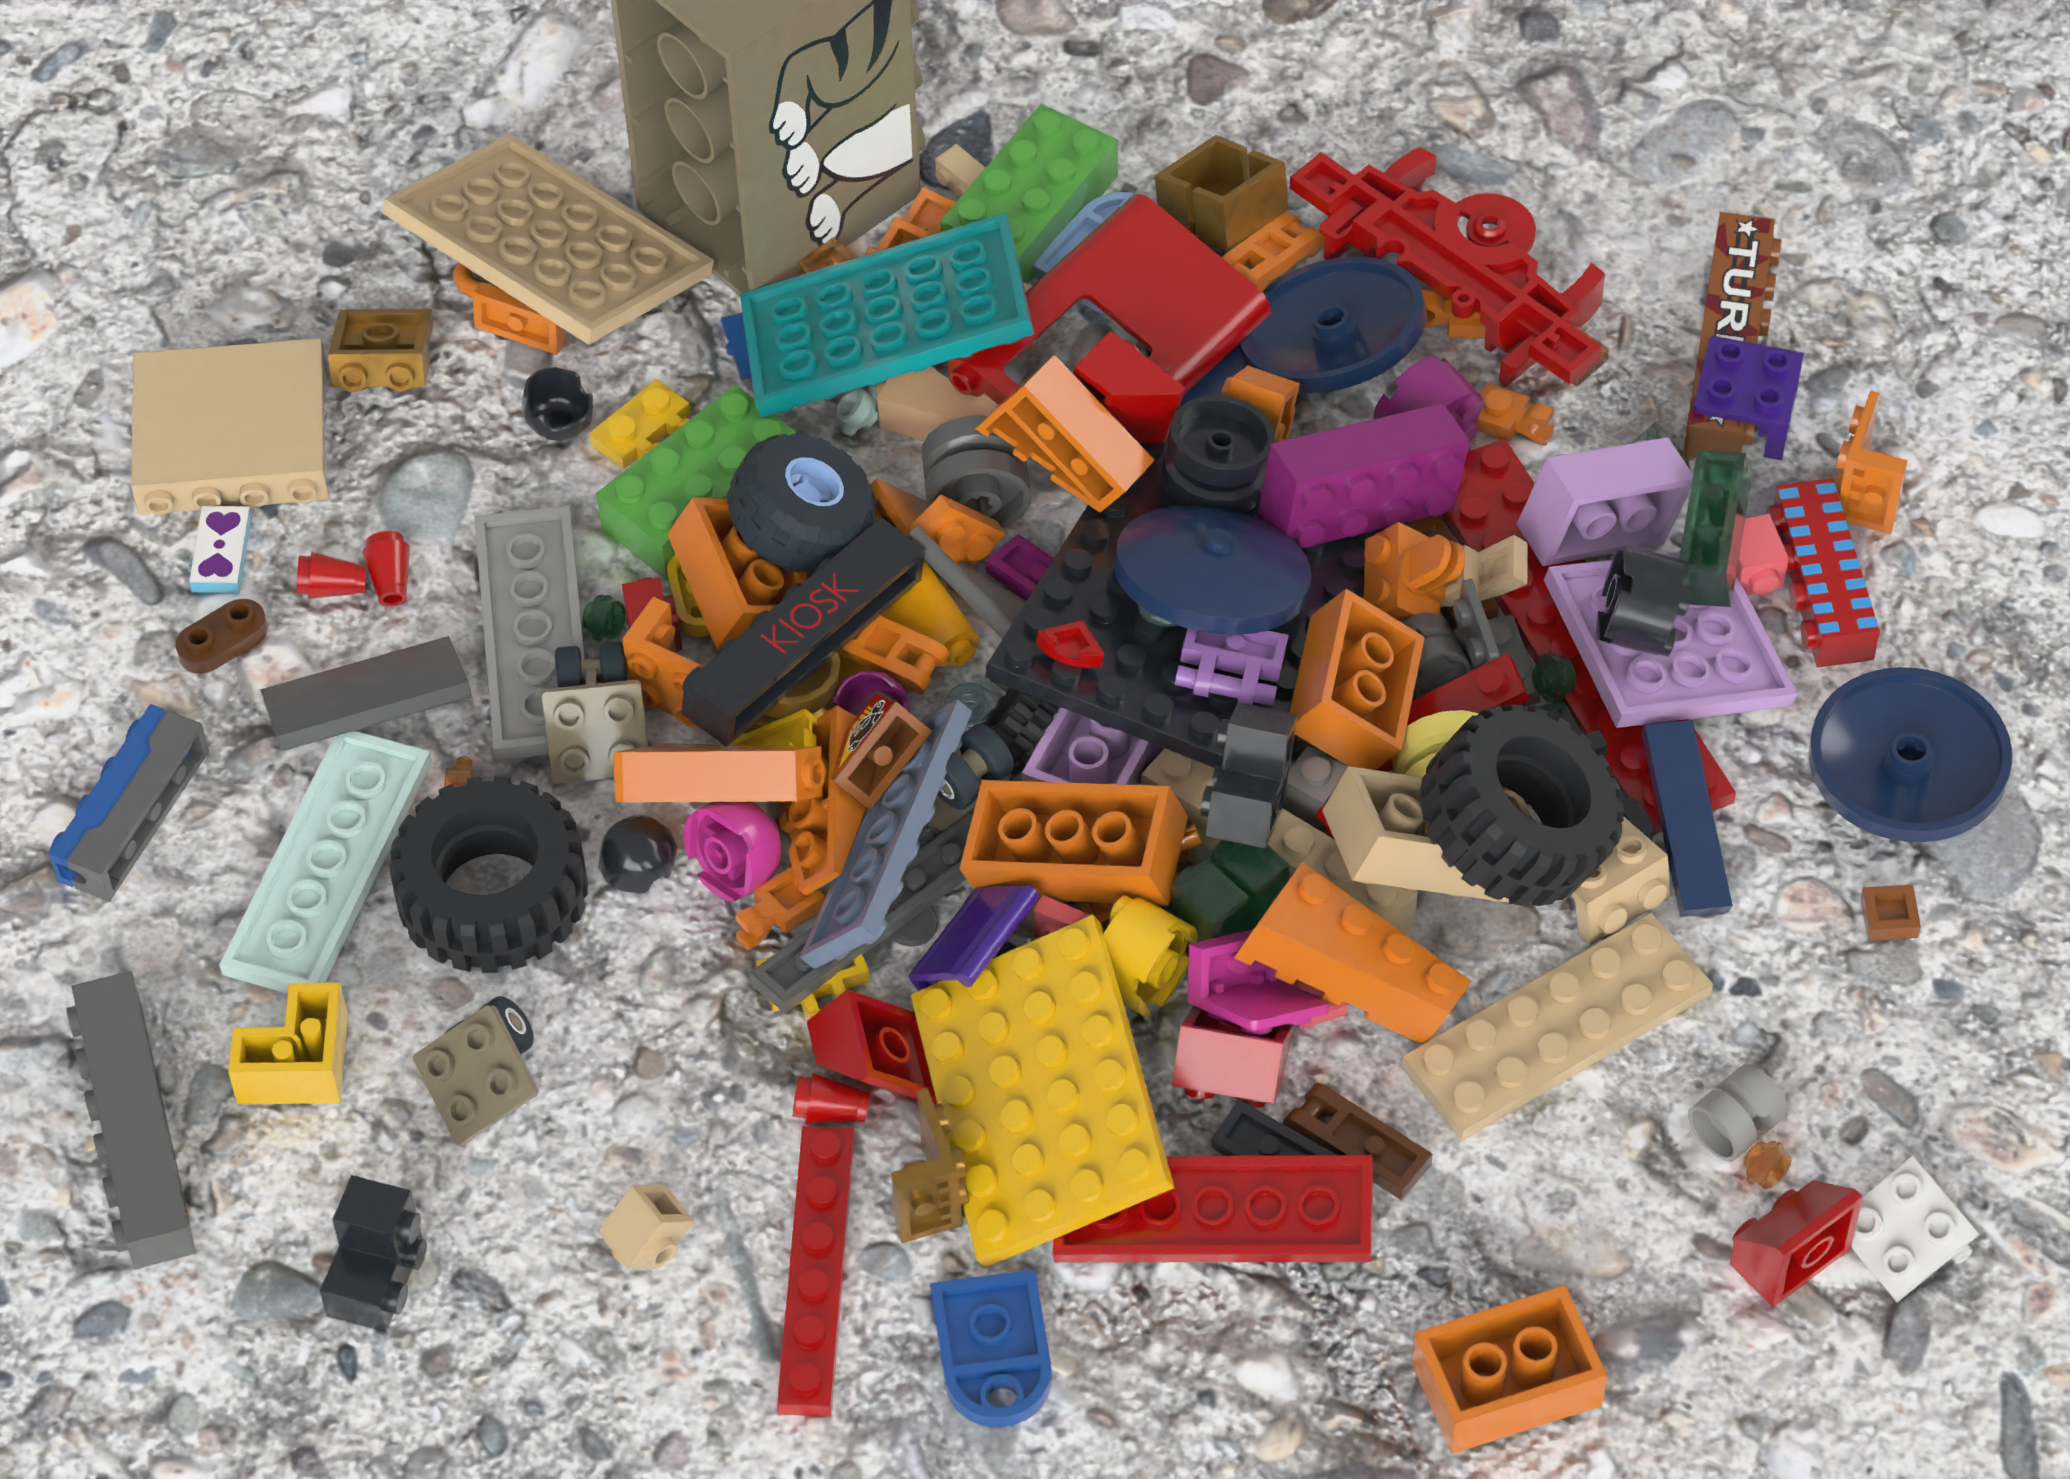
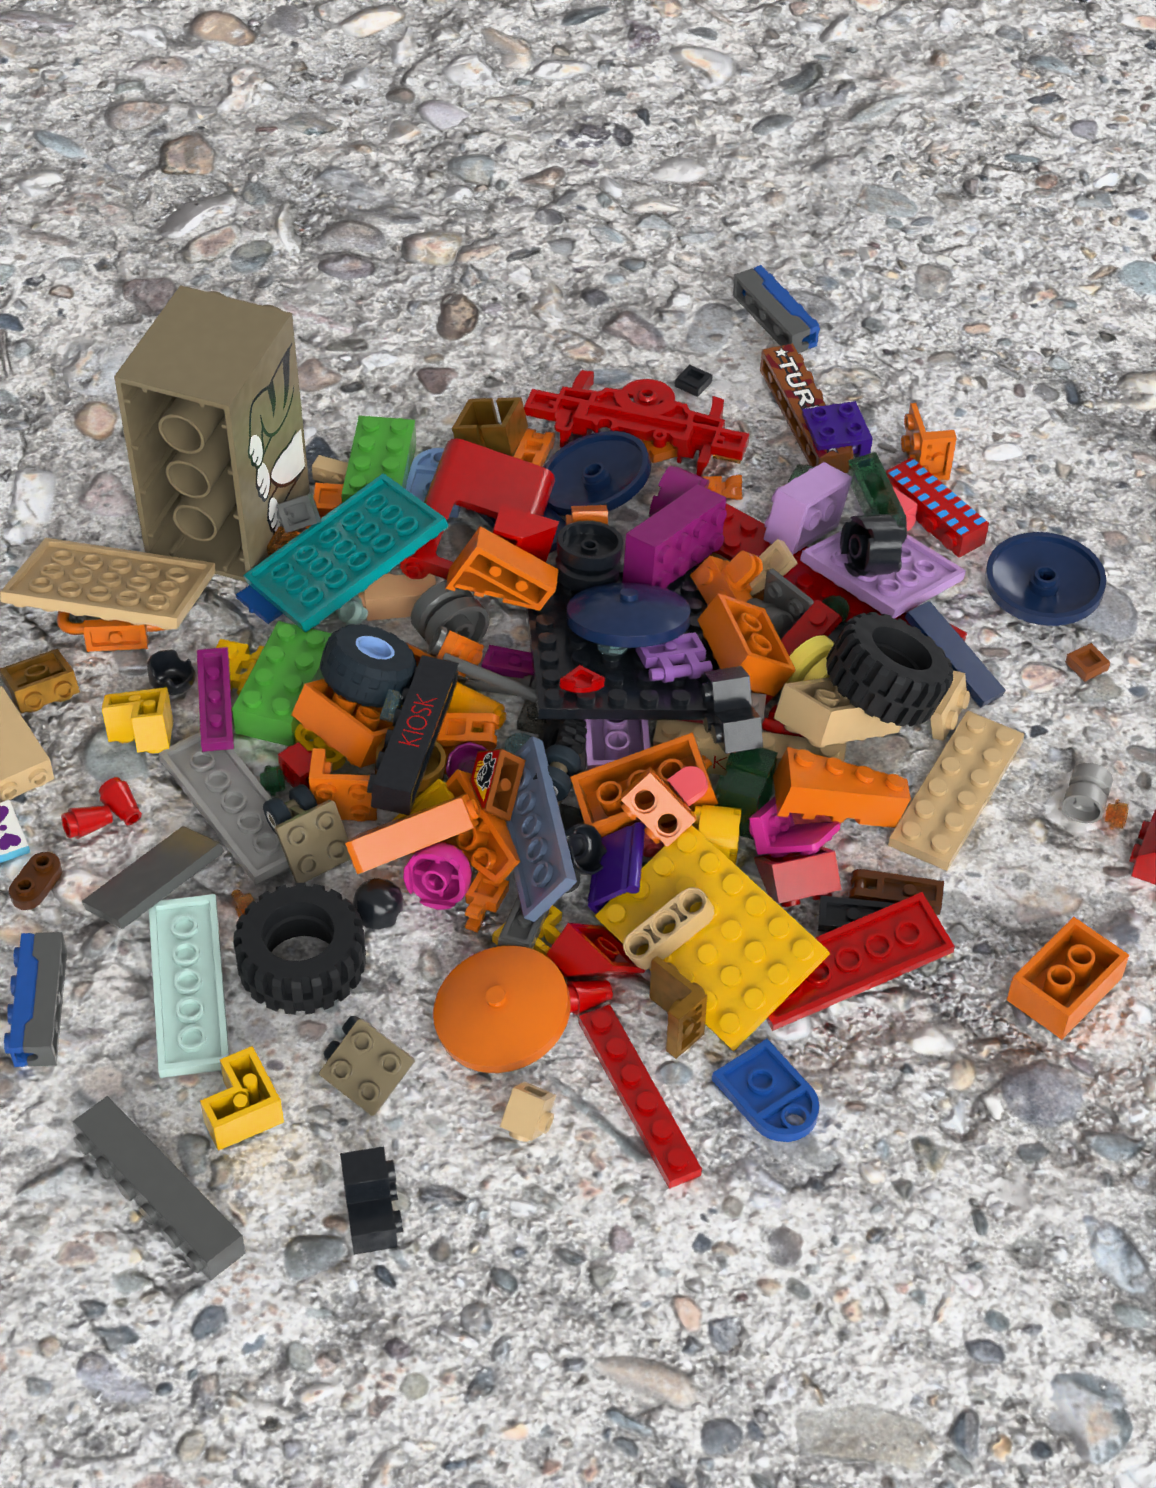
camera: 30 degrees left, 5 degrees down
none -> yellow brick [102,687,174,754]
none -> magenta plate [197,647,234,752]
none -> dark grey bracket [277,493,321,533]
none -> clear light blue tile [380,689,402,723]
none -> dark grey piece [428,625,447,656]
none -> orange dish [433,945,571,1073]
none -> black hair [565,823,607,875]
none -> brick [621,767,696,847]
none -> tan beam [623,887,715,970]
none -> coral tile [667,766,708,807]
none -> black tile [675,364,713,397]
none -> dark grey piece [733,265,820,353]

